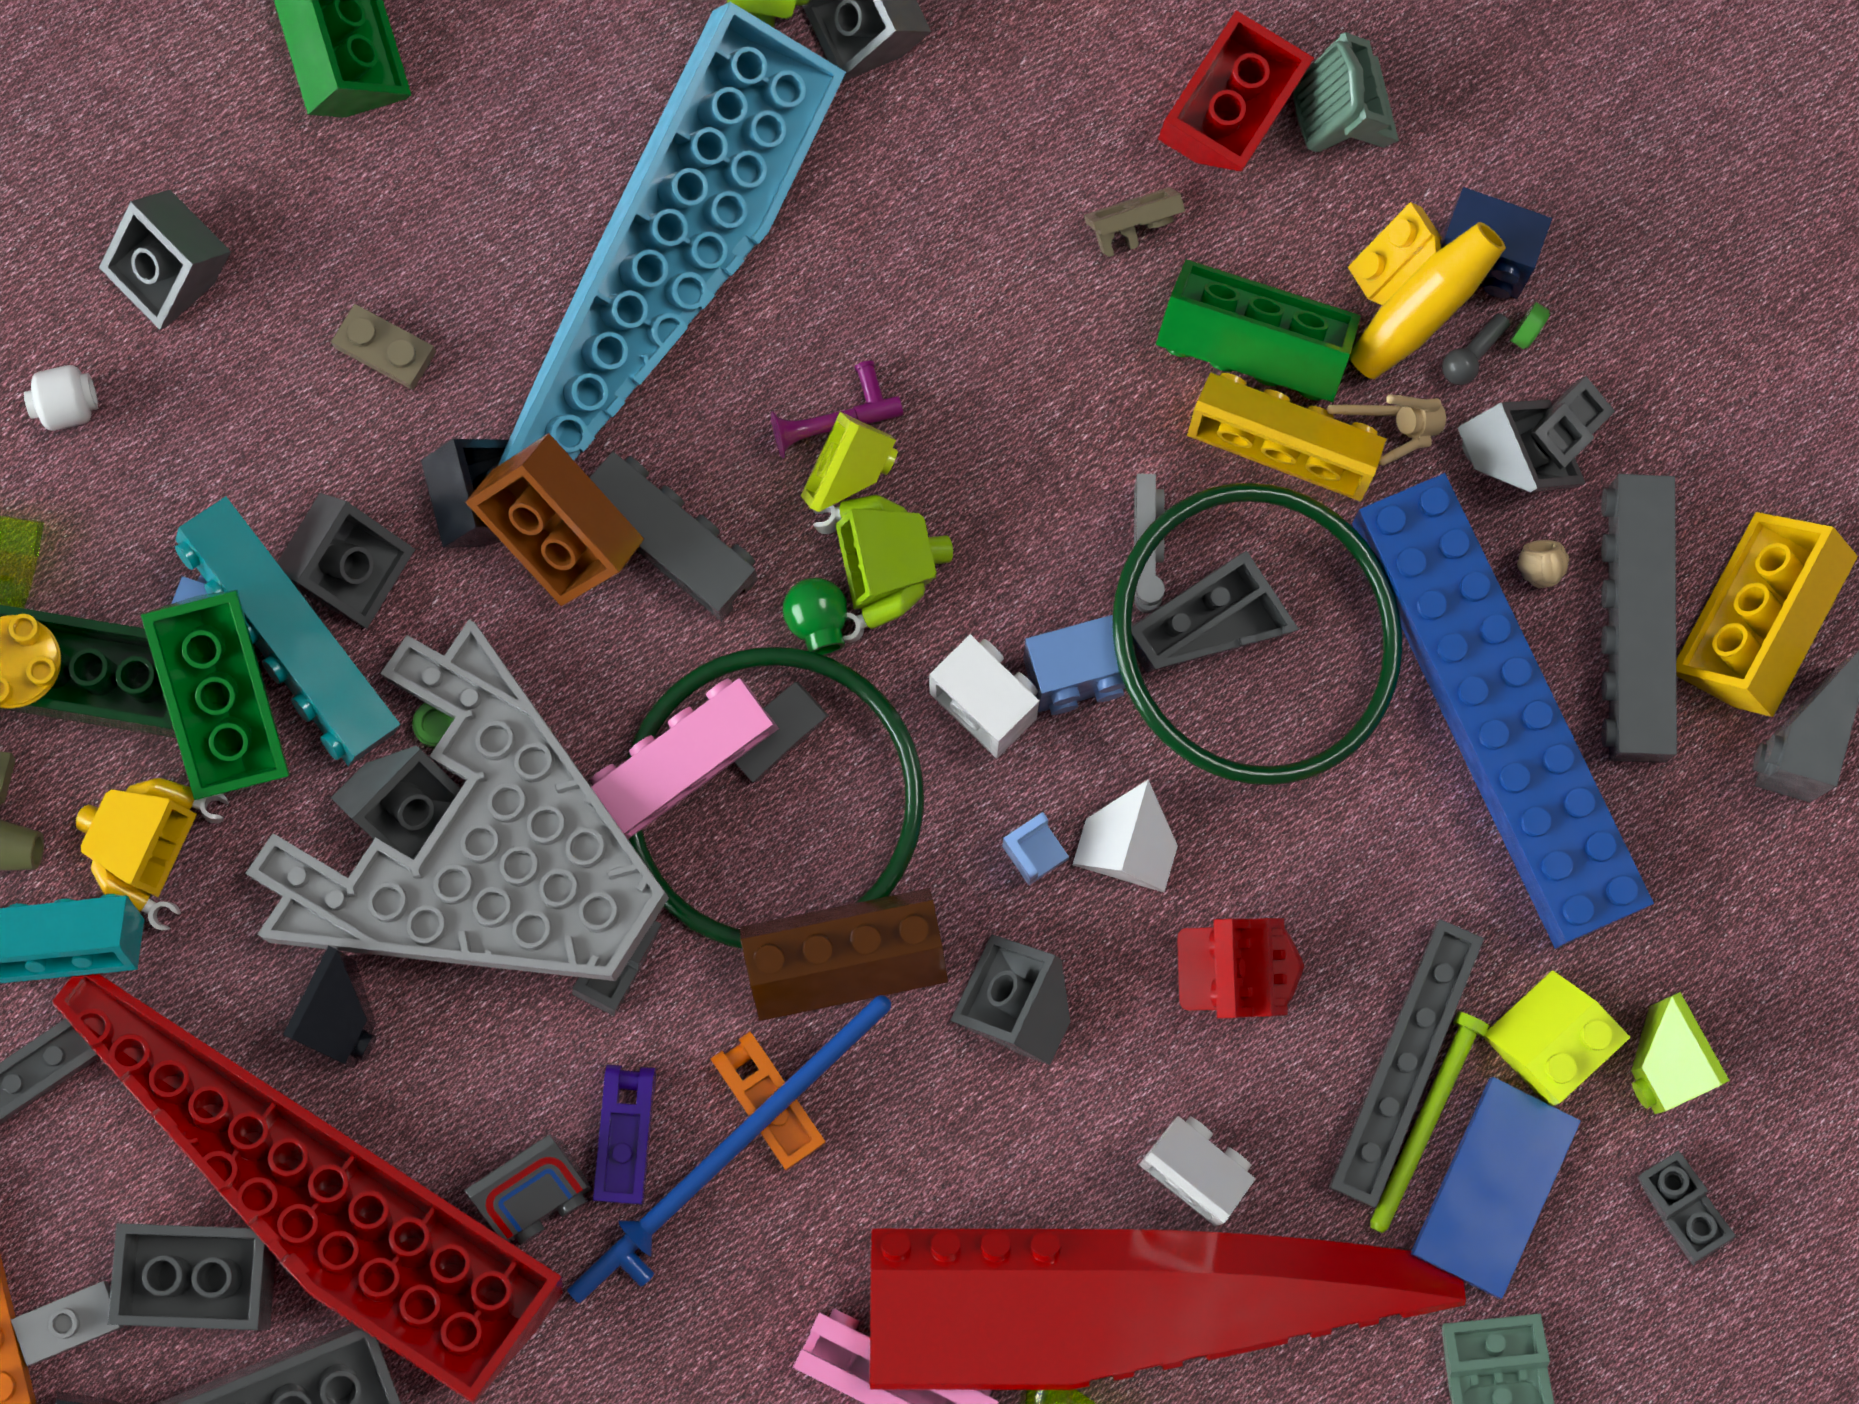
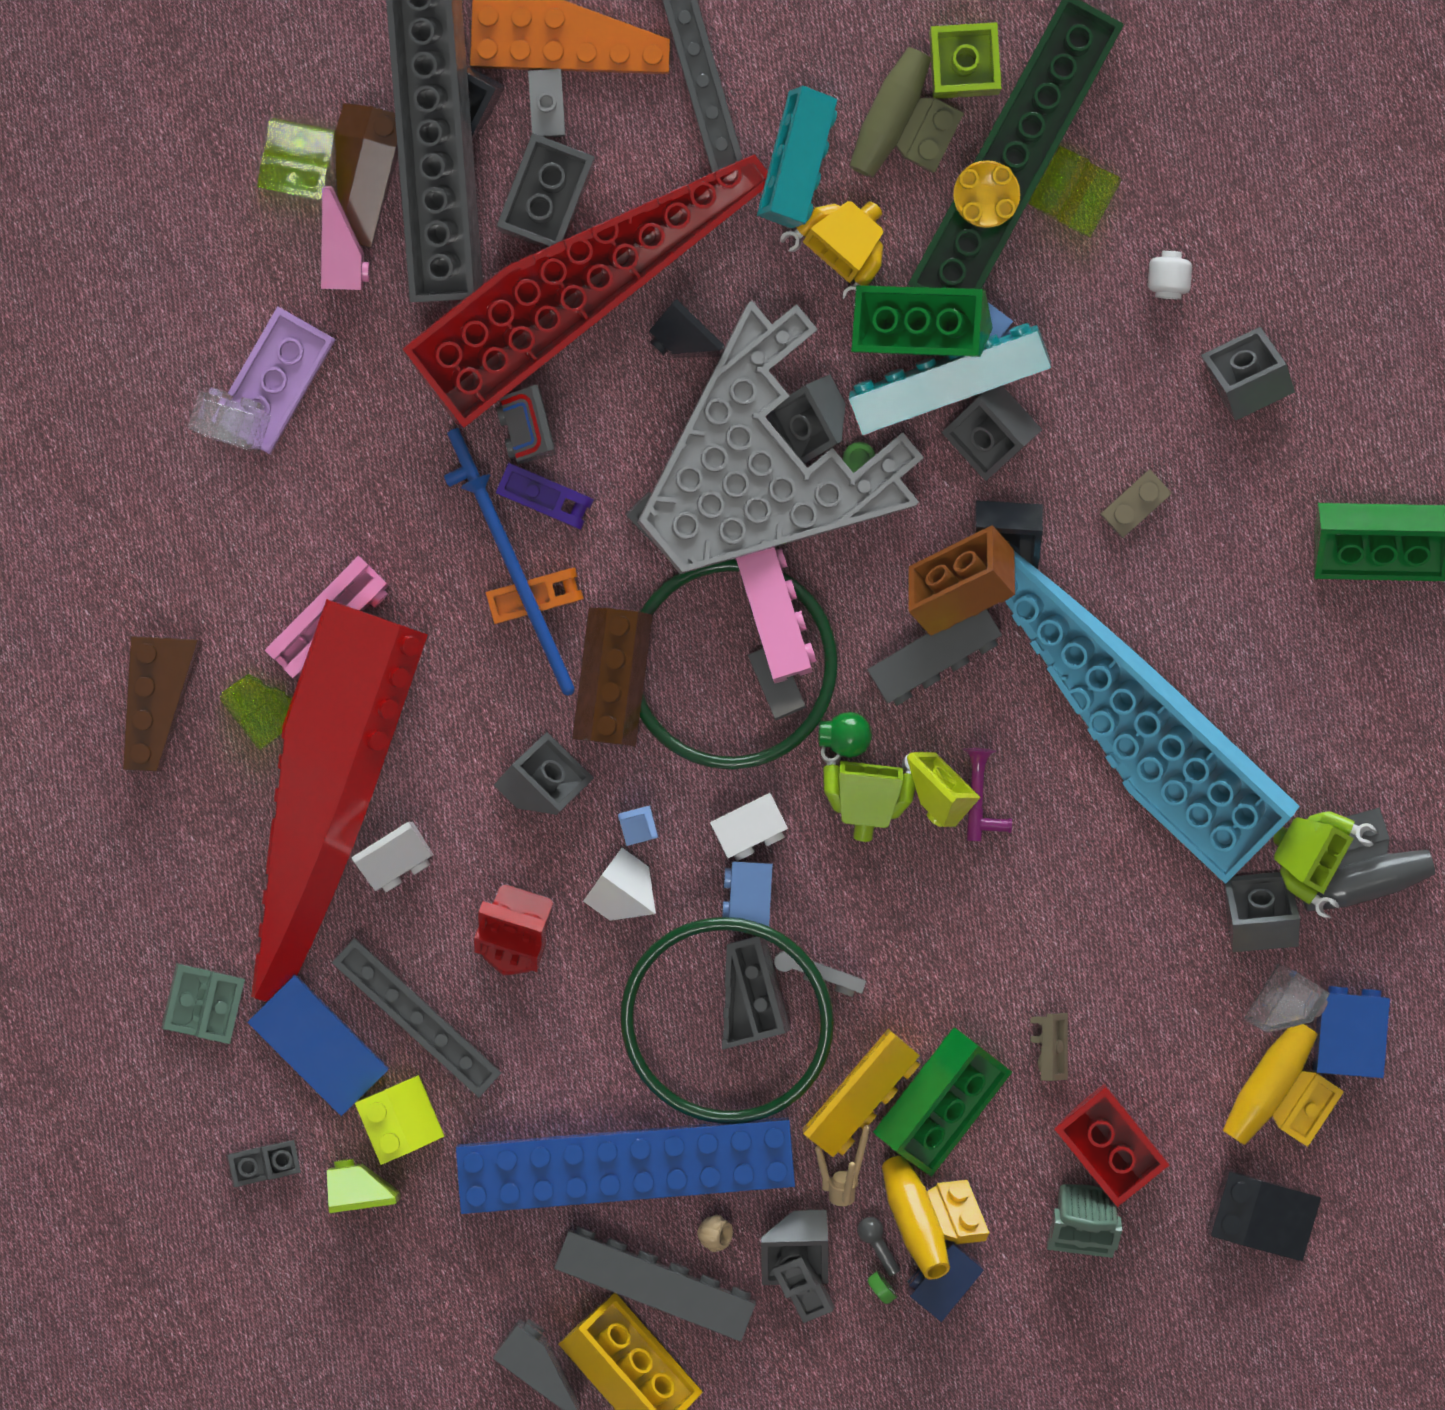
camera: 105 degrees right, 10 degrees up
lime bar [1370,1011,1489,1233] -> none

